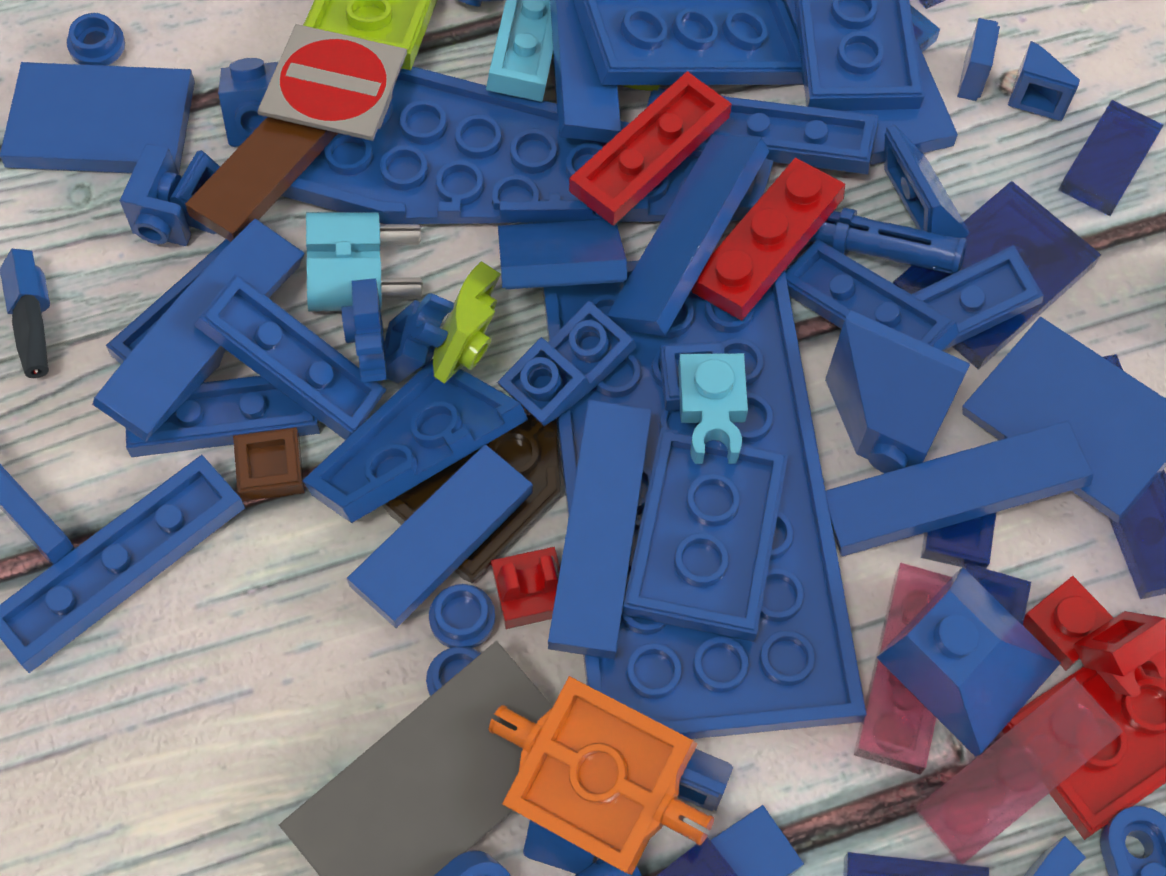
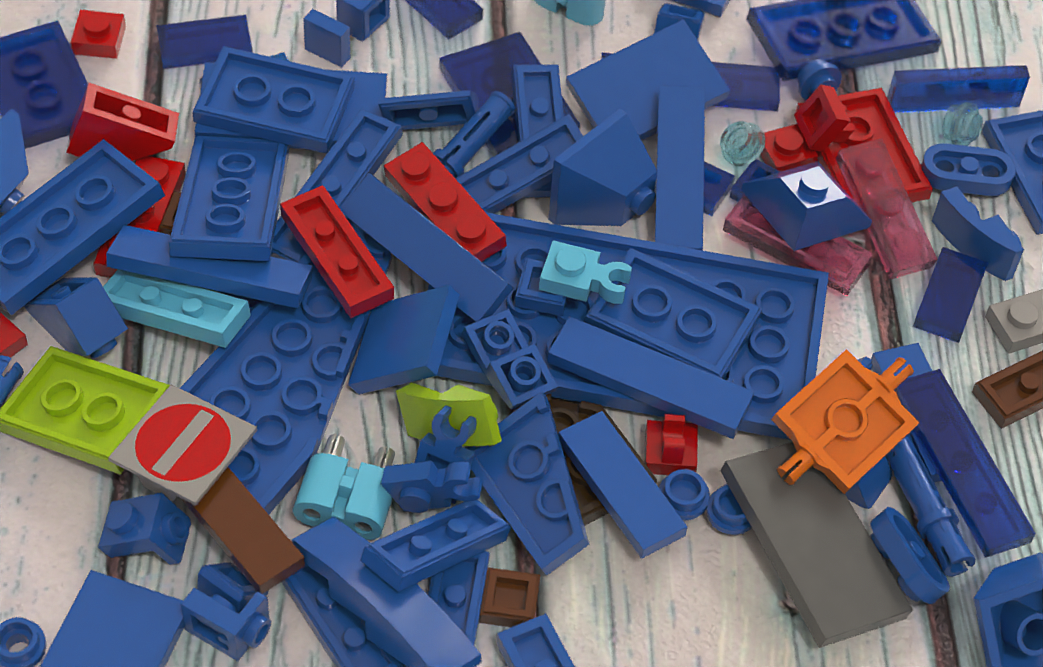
camera: 75 degrees left, 10 degrees down
none -> clear light blue plate [720,121,765,167]

